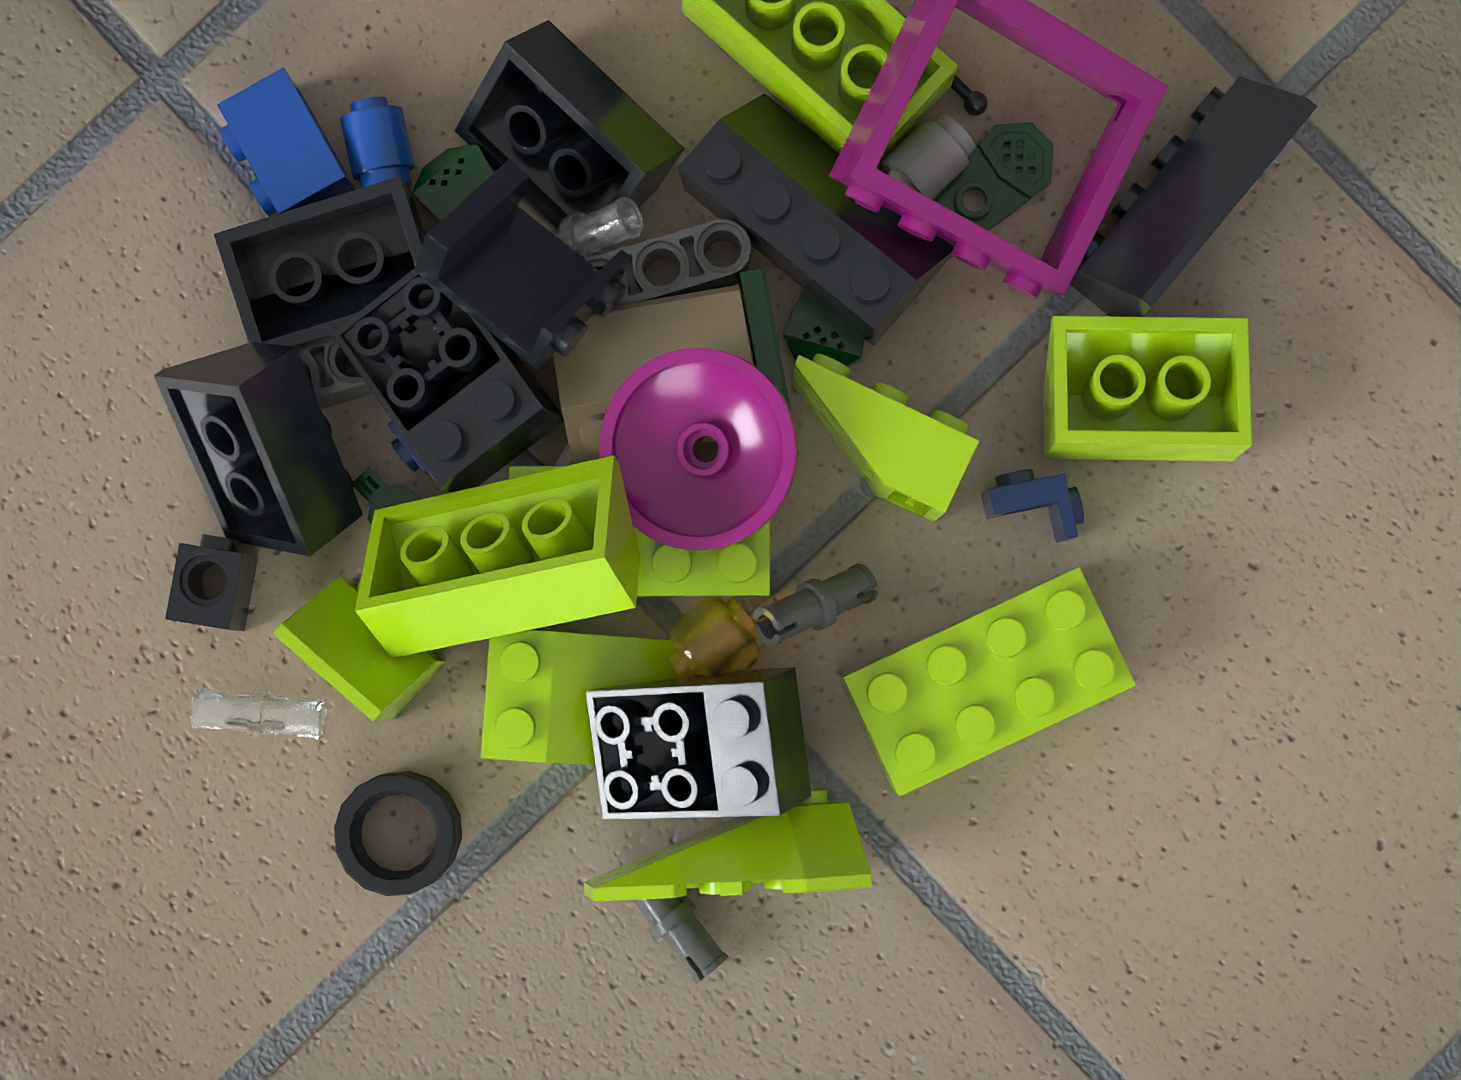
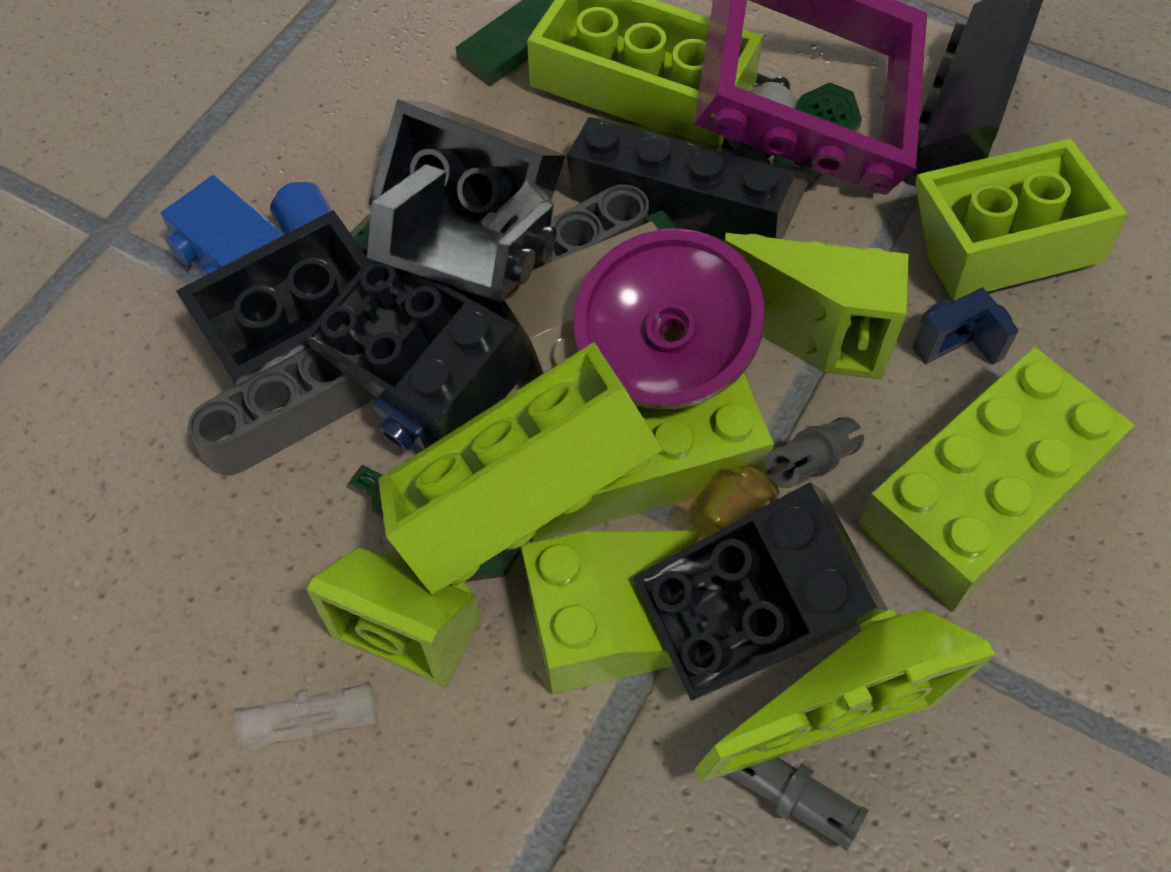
camera: 20 degrees left, 25 degrees down
black slope [153,342,363,557] -> none
black brick [165,534,258,631] -> none
black tyre [334,771,462,896] -> none

